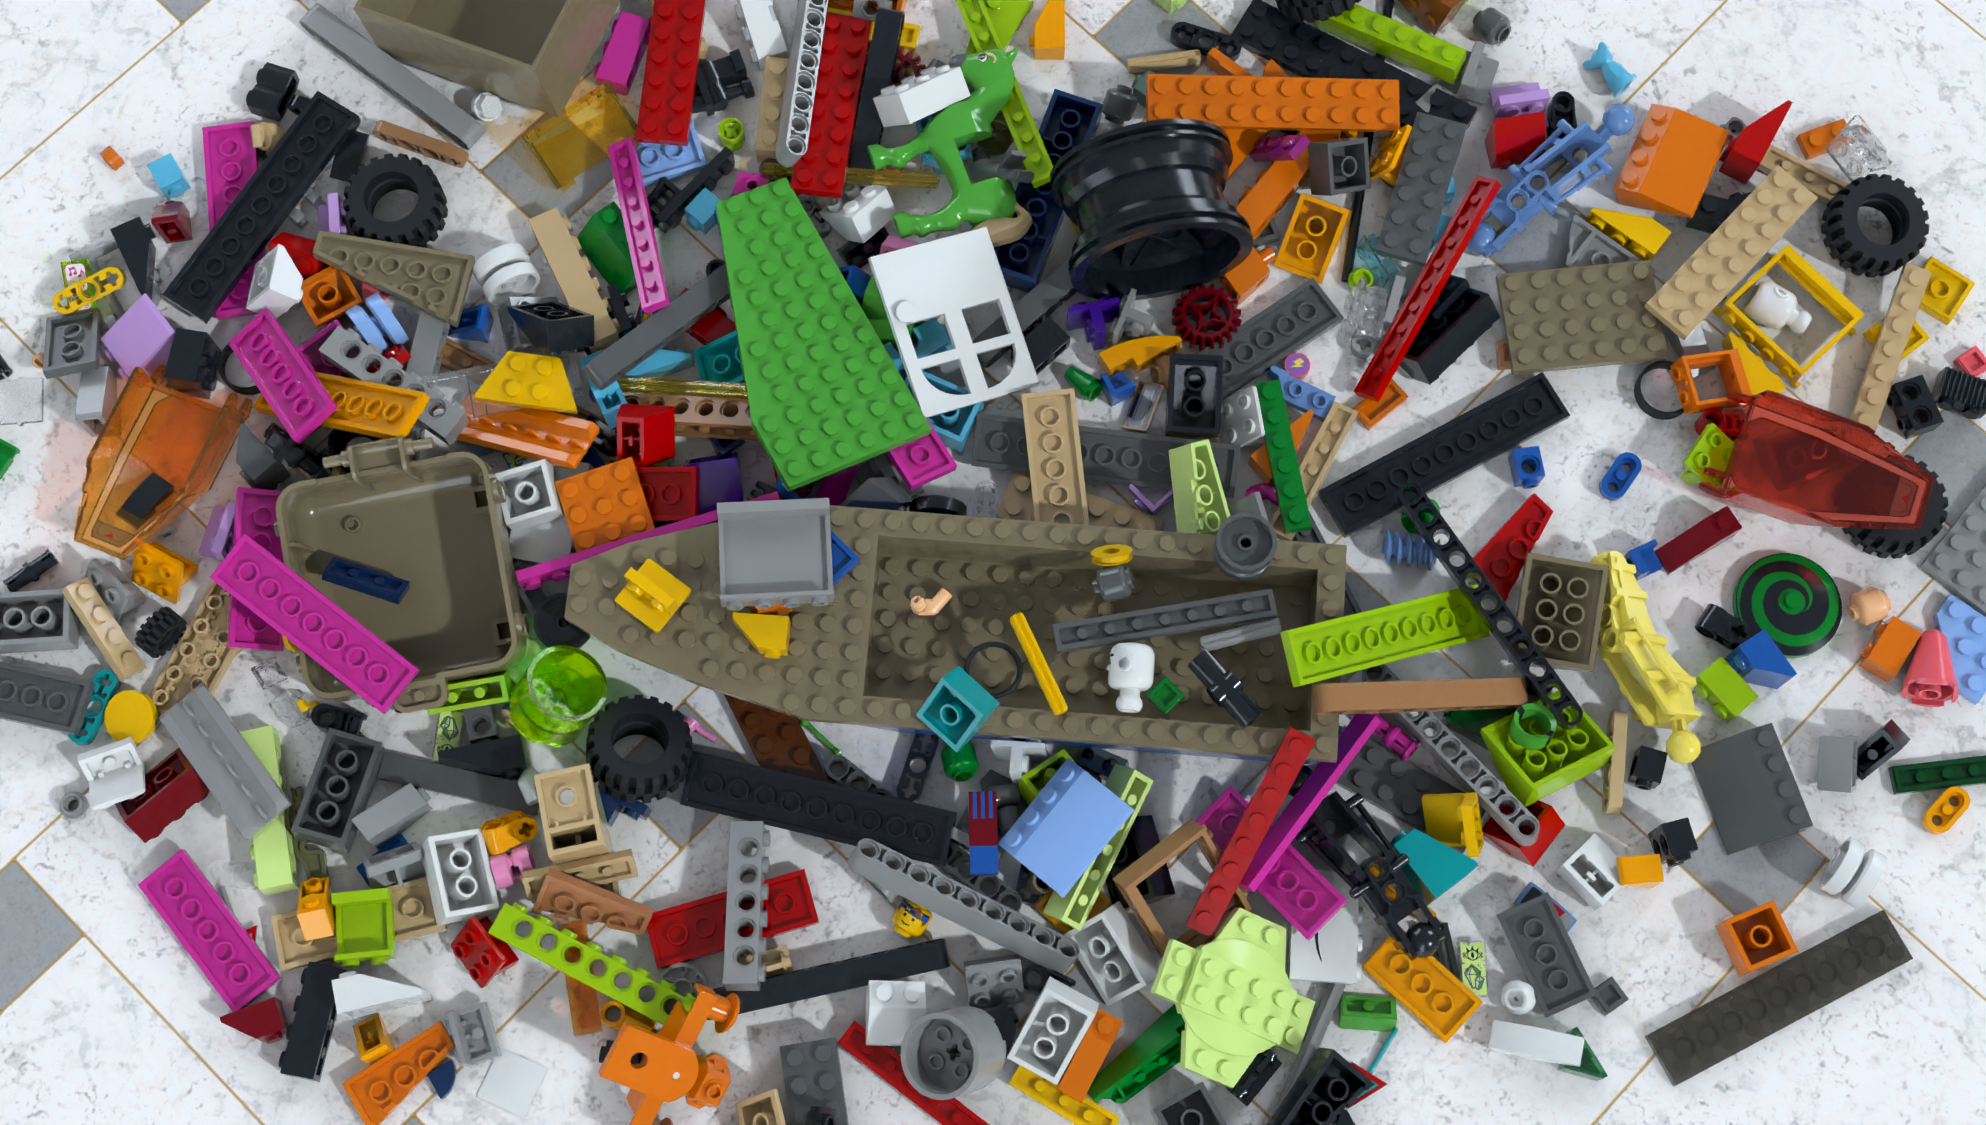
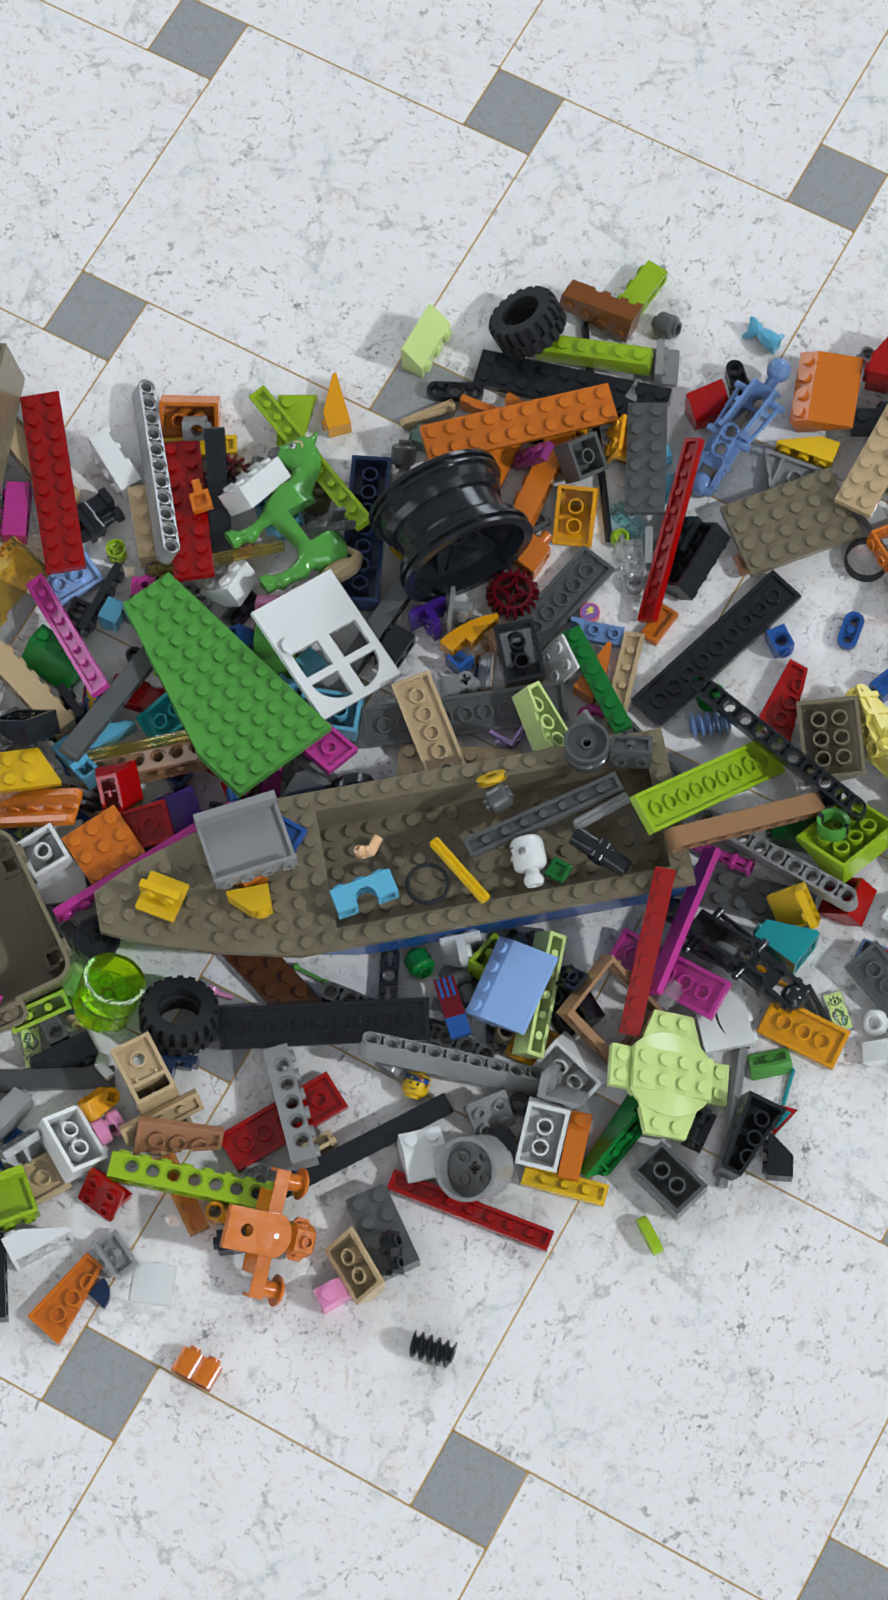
camera: 10 degrees left, 5 degrees down
light orange slope [353,1013,396,1065] -> none
teal slope [916,666,1000,752] -> none
green cone [1064,366,1103,402] -> none
lavender bracket [1489,82,1550,130] -> none
none -> orange plate [189,478,214,515]
none -> medium azure arch [329,868,399,920]
none -> light grey piece [439,671,481,697]
none -> light grey bracket [537,1062,589,1109]
none -> black slope [555,968,589,993]
none -> dark grey bracket [609,734,653,769]
none -> clear brick [654,978,684,1011]

